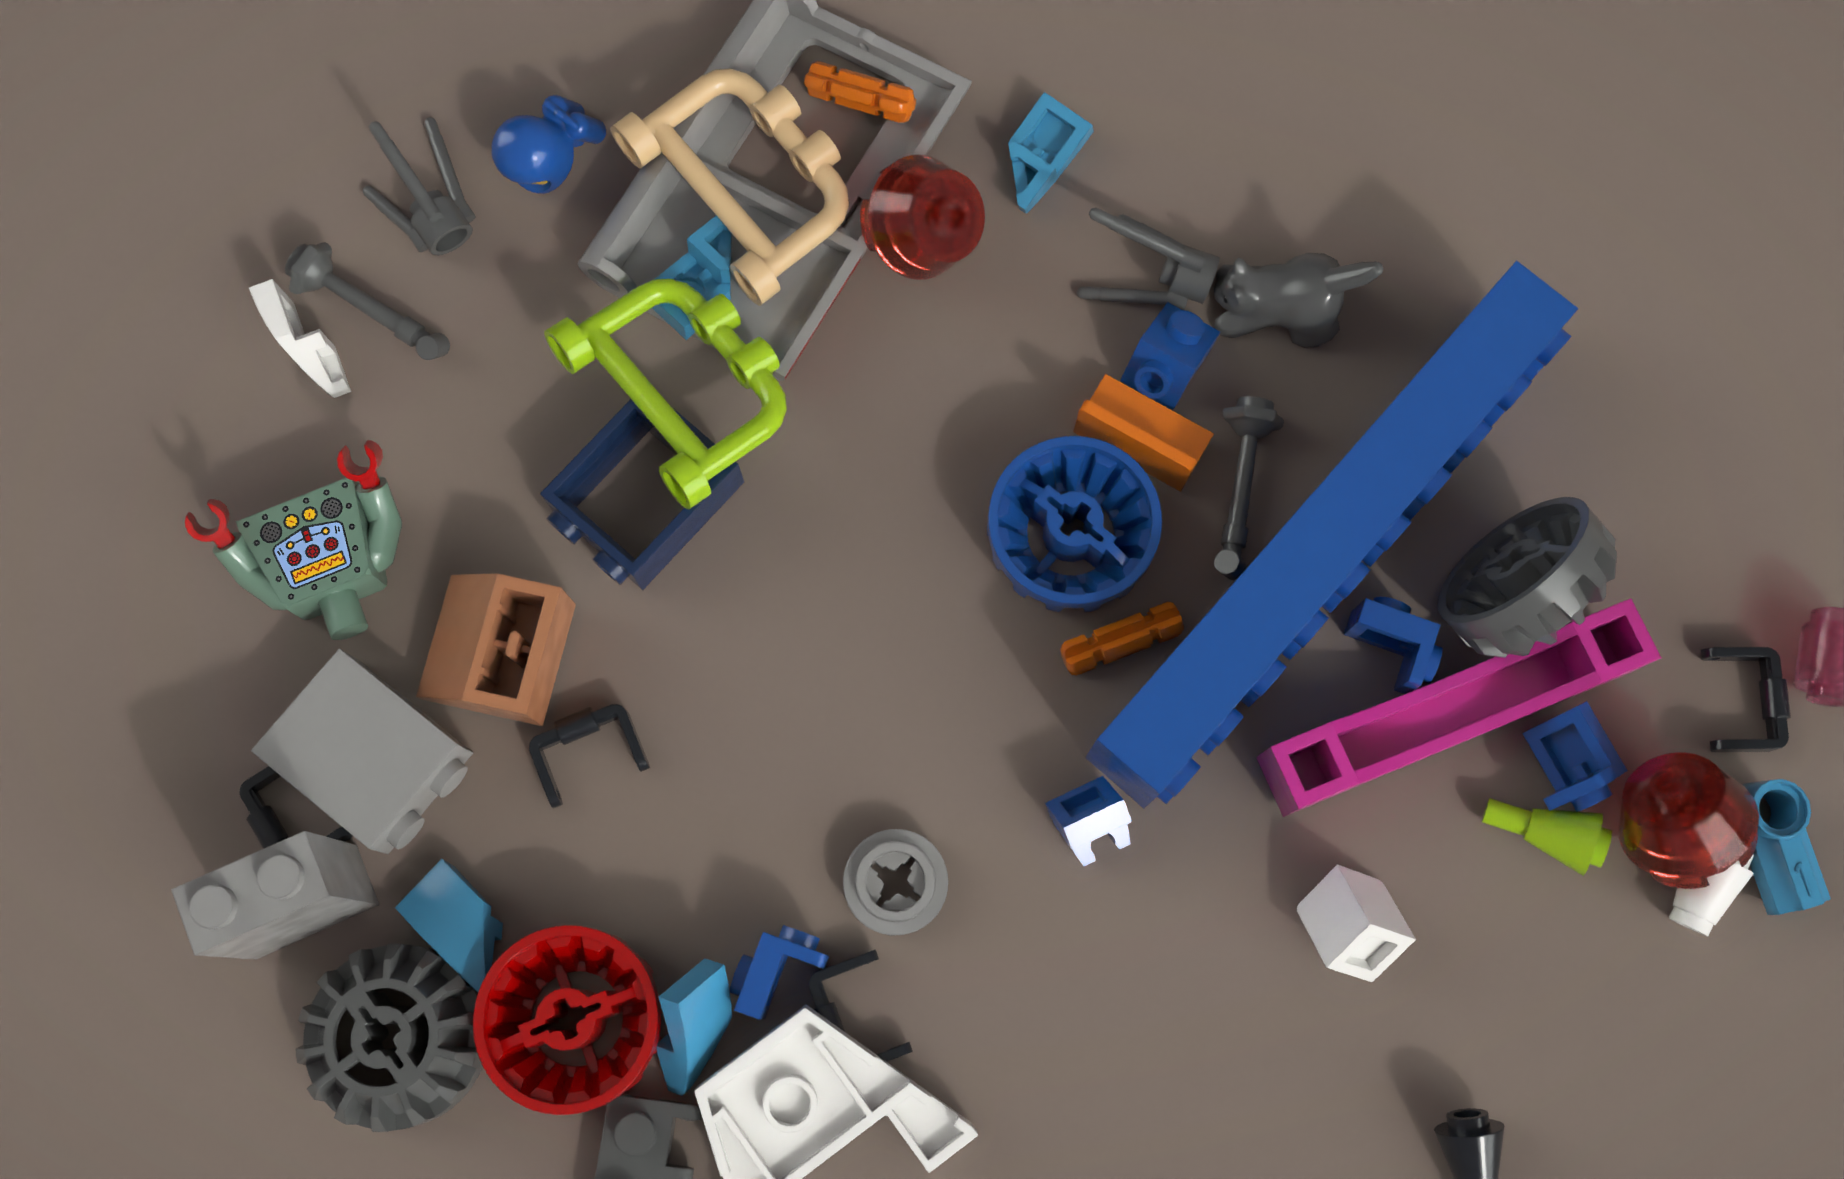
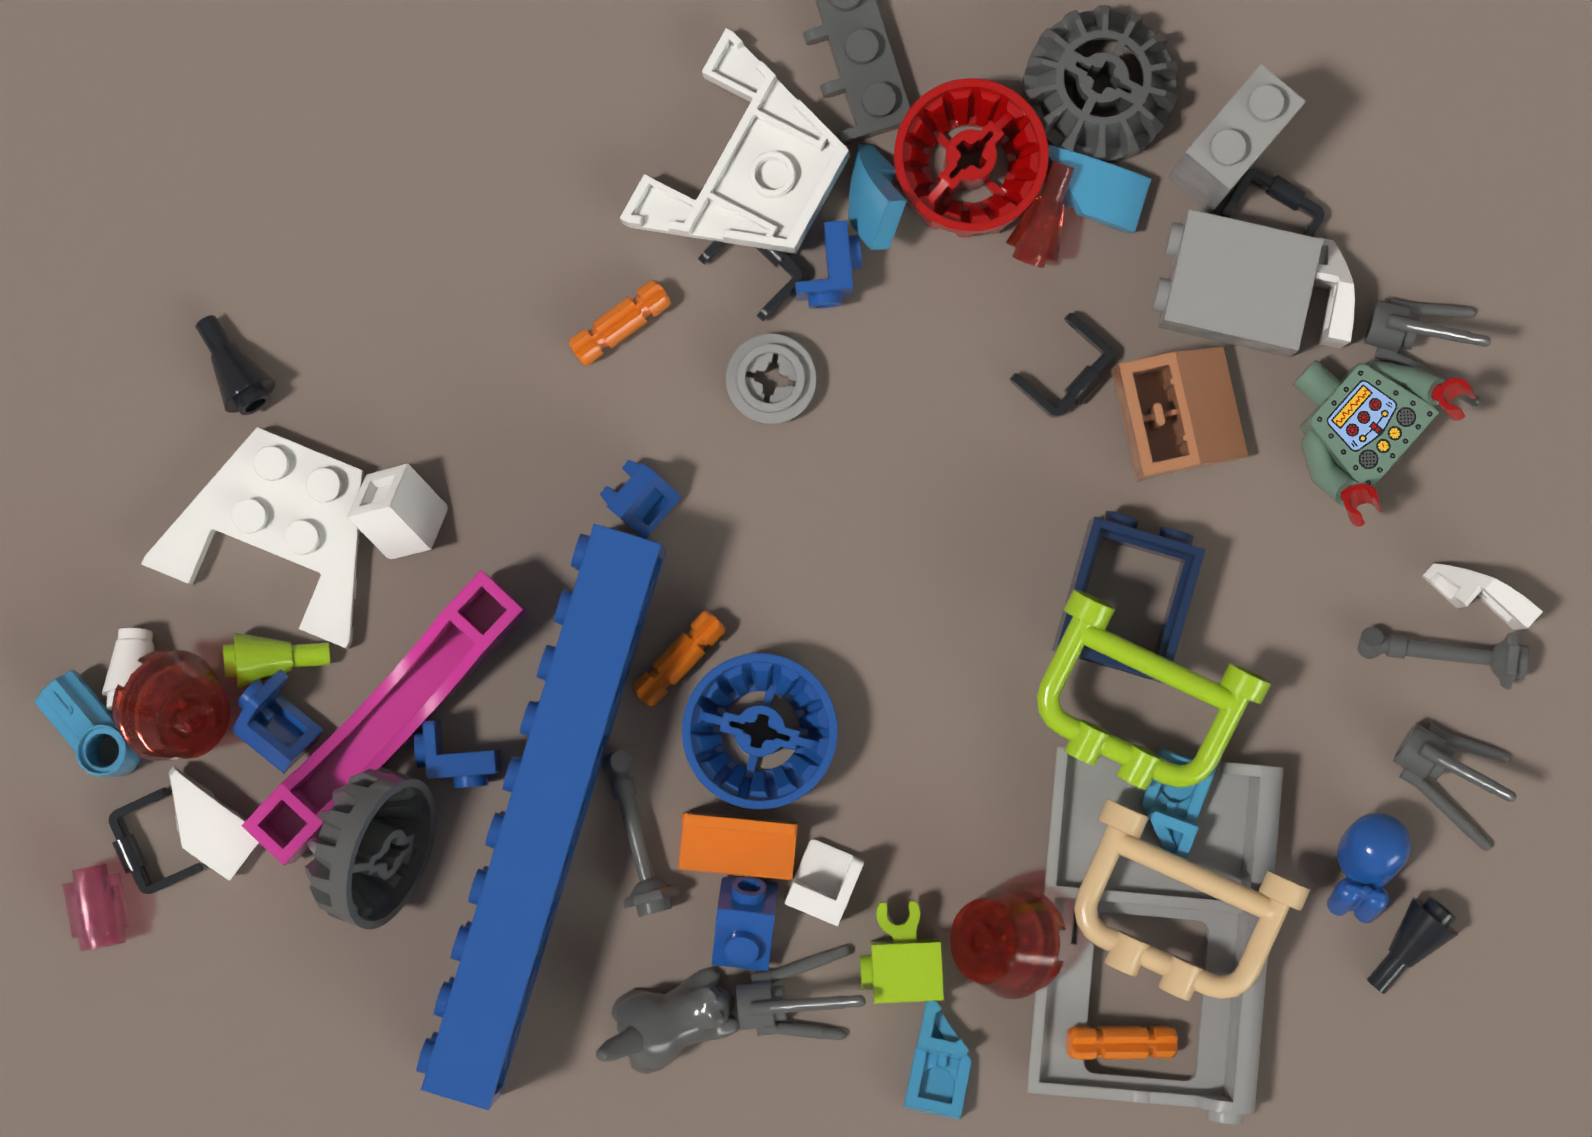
camera: 155 degrees right, 10 degrees up
none -> white wing [141,427,365,649]
none -> white slope [169,766,259,881]
none -> orange axle [568,280,671,365]
none -> white panel [784,839,864,926]
none -> lime brick [860,900,944,1004]
none -> clear red cone [1006,160,1075,268]
none -> white slope [1313,237,1355,349]
none -> dark grey plant [1364,298,1491,406]
none -> black cone [1367,896,1458,994]

